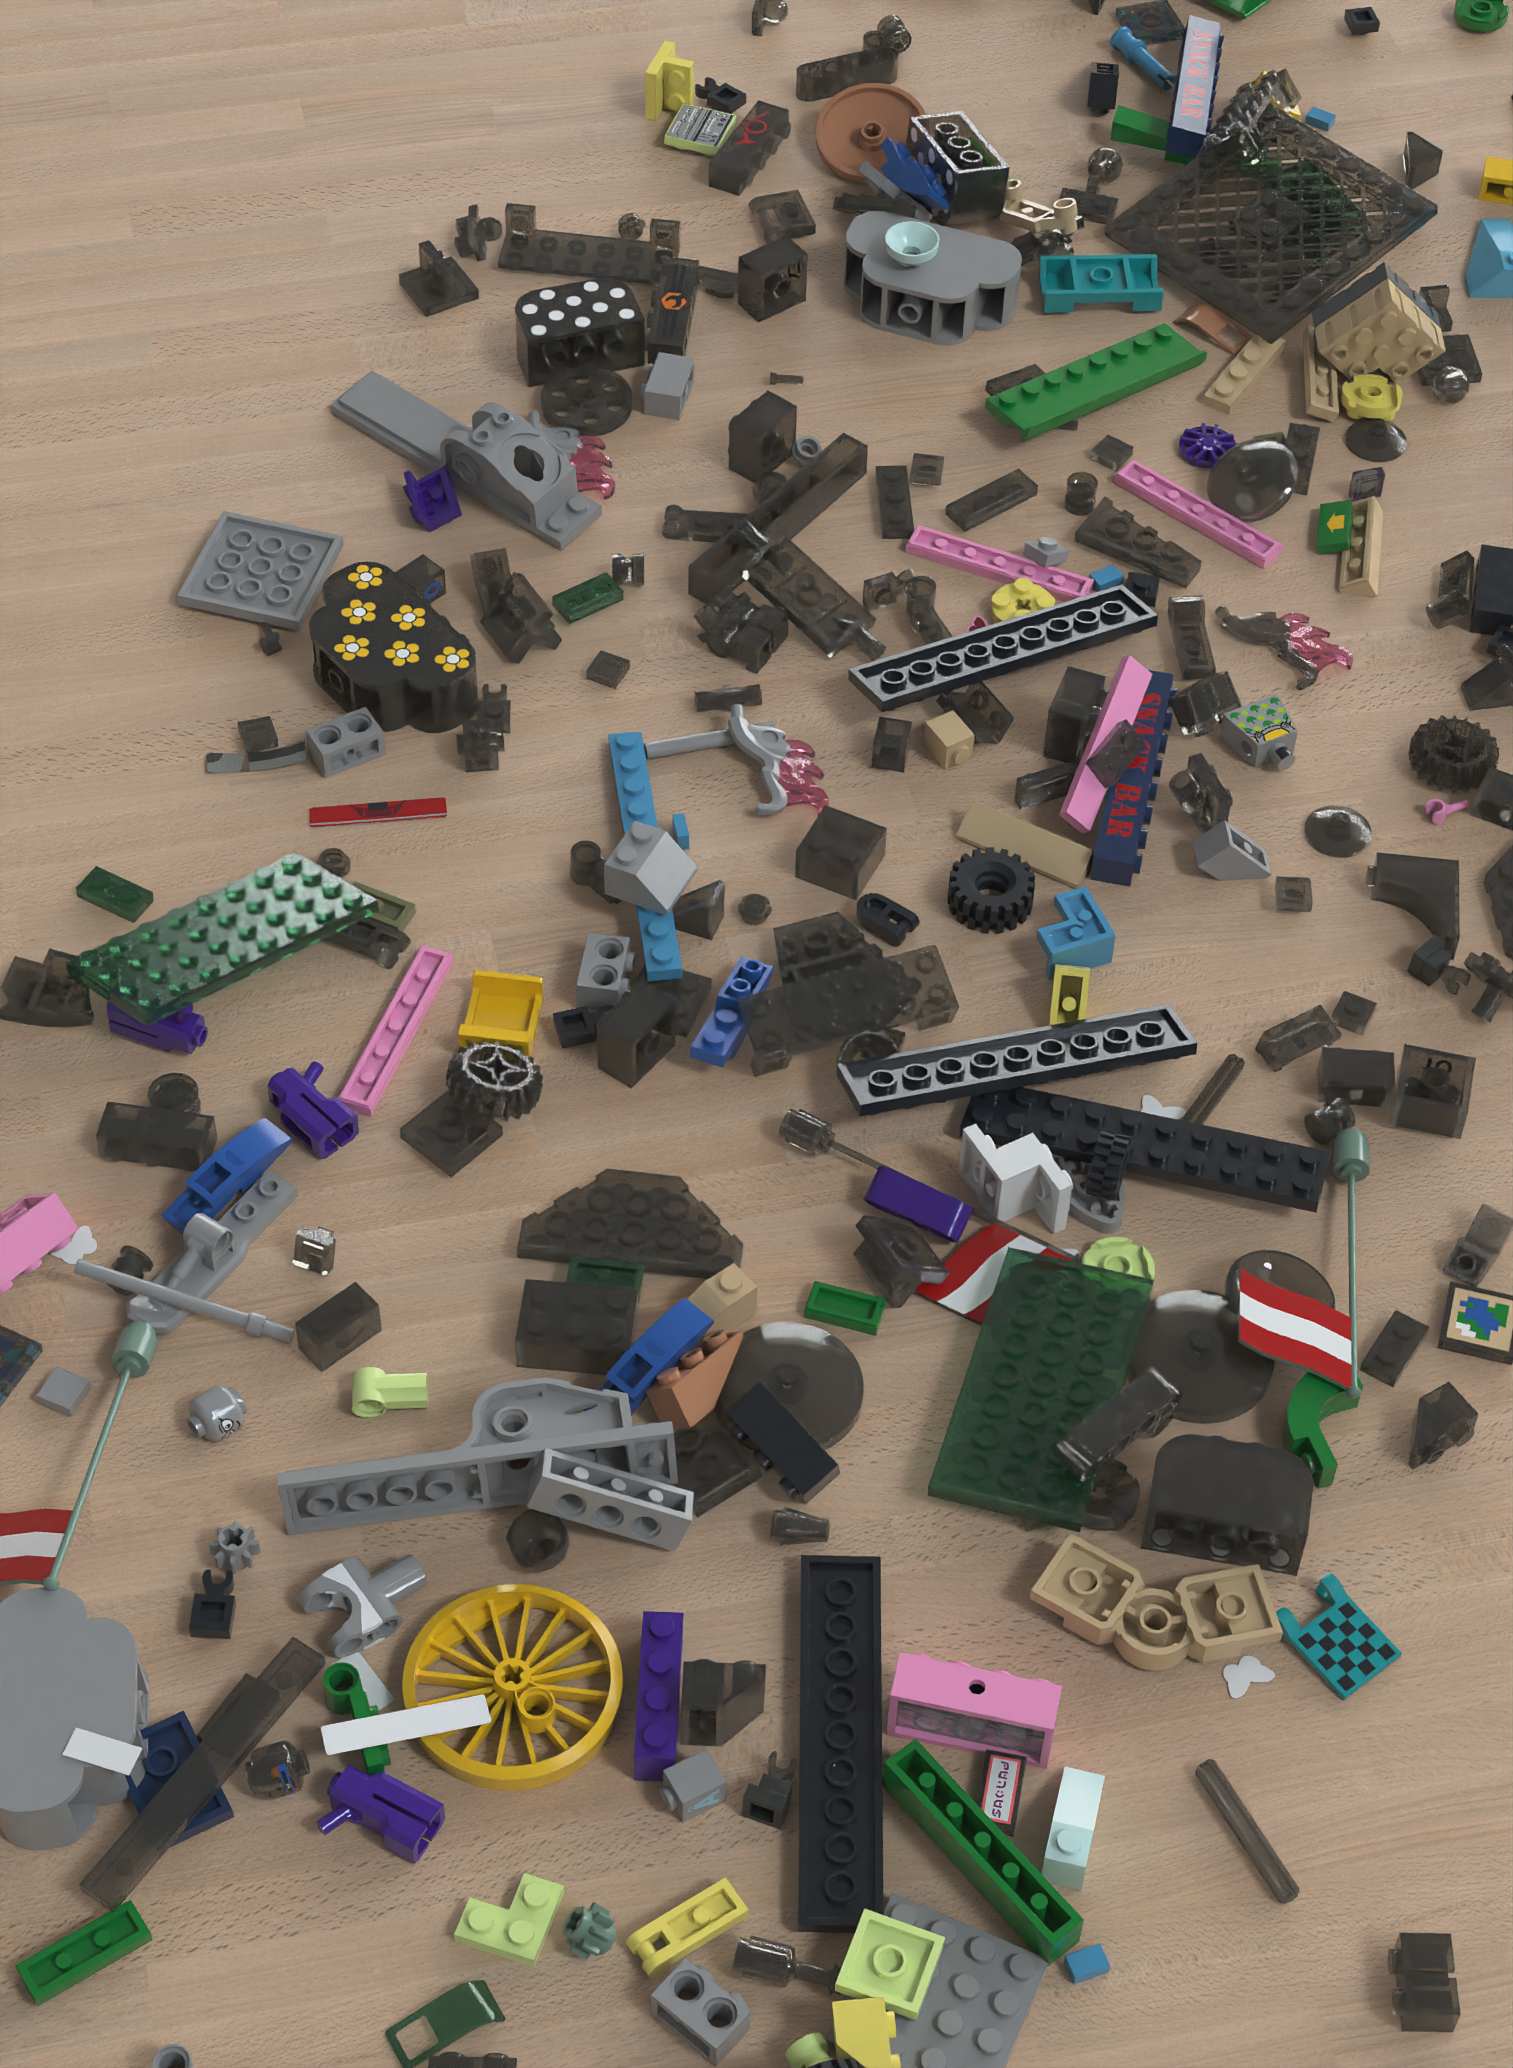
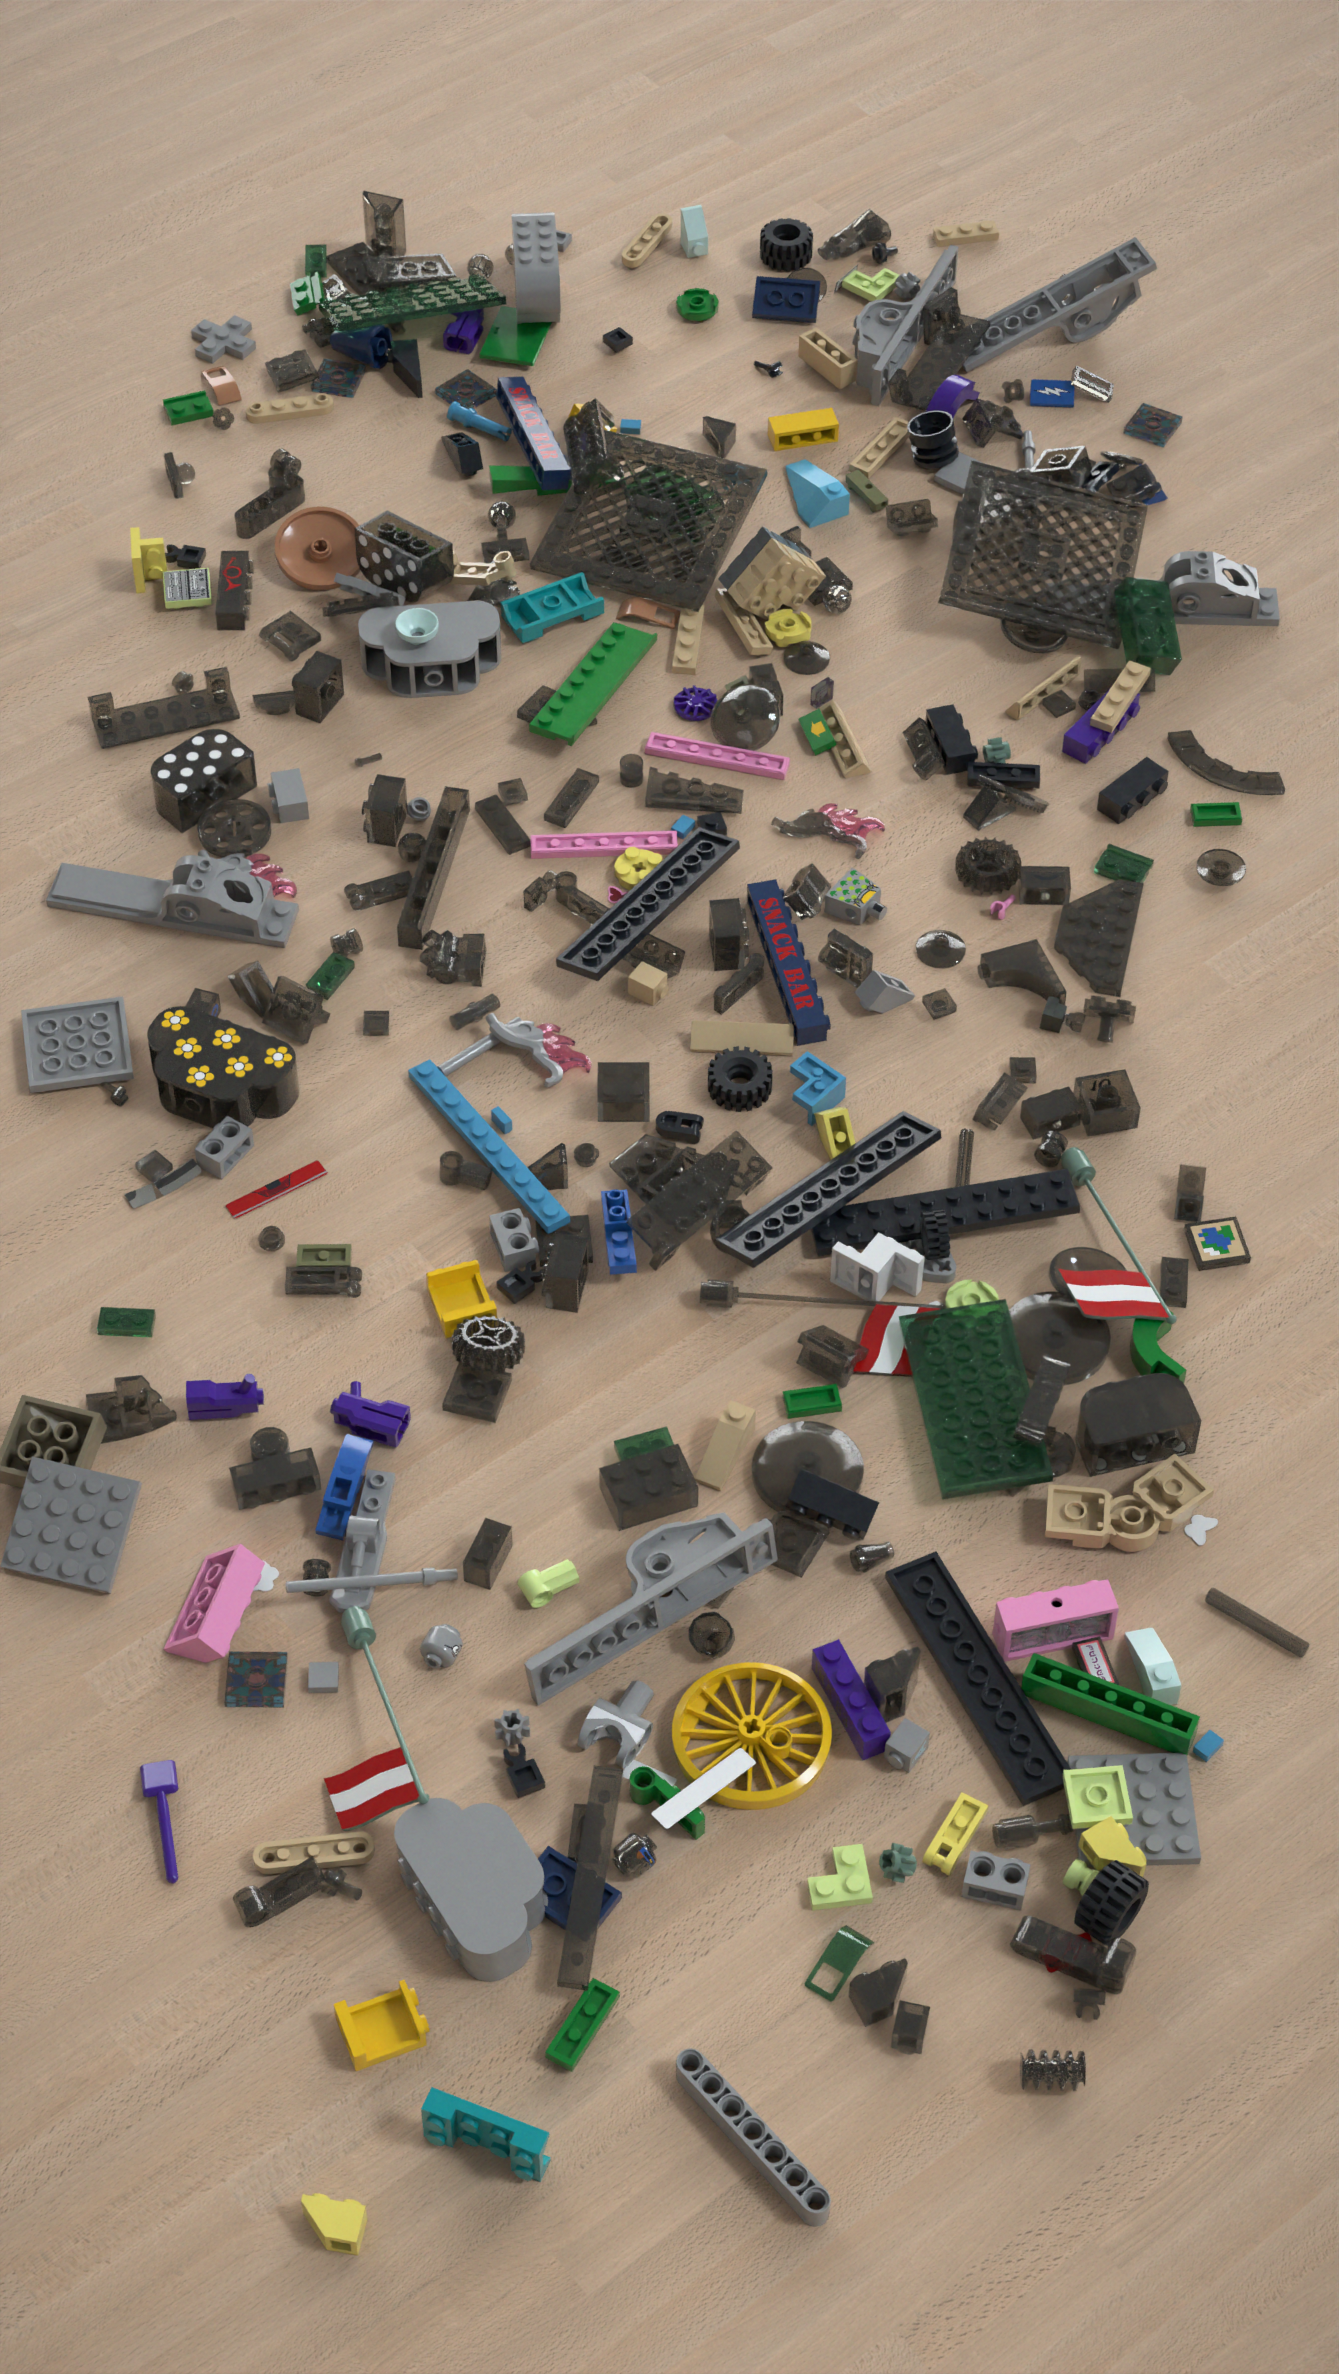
camera: 25 degrees left, 0 degrees up
white sticker [62,1728,143,1775] -> none
clear green plate [66,853,379,1026] -> none
clear smoke tile [293,1227,336,1276] -> none
dark purple piece [316,1765,445,1864] -> none
bright pink tile [338,945,454,1117] -> none
clear smoke bracket [399,240,479,317] -> none
dark purple bracket [403,466,462,532] -> none
clear smoke hips [455,204,503,262] -> none
clear smoke brick [456,719,505,772] -> none
clear smoke plate [477,684,511,733] -> none
clear smoke plate [517,1168,743,1279] -> none
light grey brick [526,1448,694,1551] -> none
blue slope [583,1298,714,1416] -> none
light grey slope [604,821,697,915] -> none
clear smoke brick [642,257,699,364] -> none
nougat slope [646,1329,743,1430] -> none
clear smoke plate [735,520,887,661] -> none
pearl dark grey piece [742,1751,797,1830] -> none
dark purple beam [863,1166,974,1243] -> none
clear smoke brick [871,717,912,773] -> none
blue slope [880,137,950,210] -> none
light grey plate [1023,537,1069,567] -> none
bright pink tile [1059,655,1153,834] -> none
clear smoke plate [1085,719,1146,788] -> none
clear smoke tile [1090,435,1134,471] -> none
white sticker [1141,1095,1187,1120] -> none
clear smoke plate [1168,595,1216,680] -> none
teal flag [1276,1573,1402,1701] -> none
clear smoke slope [1408,1381,1479,1470] -> none

